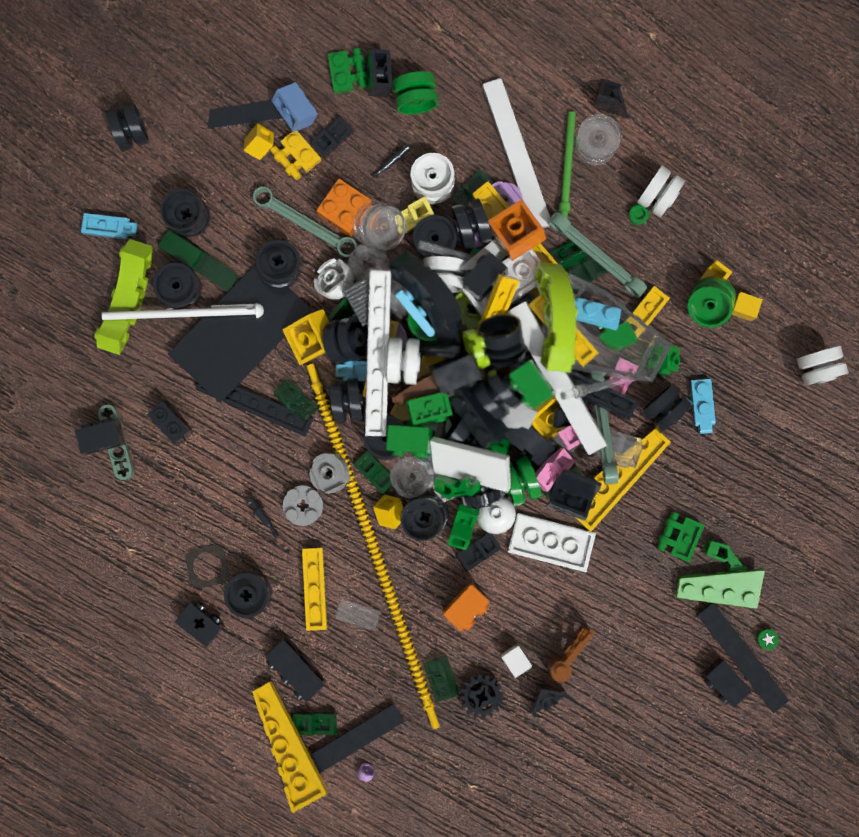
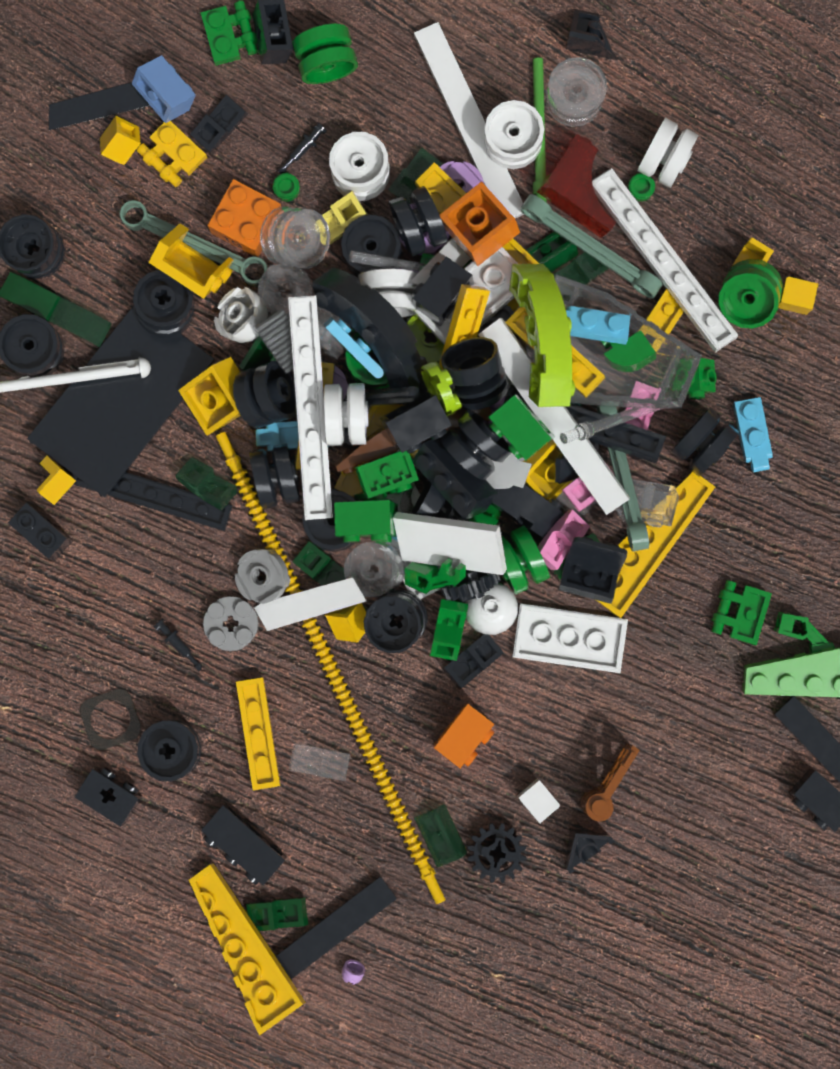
camera: 10 degrees left, 0 degrees up
none -> yellow panel [37,456,76,505]
none -> yellow panel [149,223,234,299]
none -> white sticker [254,577,366,631]
none -> green tile [273,173,300,202]
none -> white wheel [484,100,544,169]
none -> clear red arch [537,134,616,238]
none -> white tile [589,168,738,353]

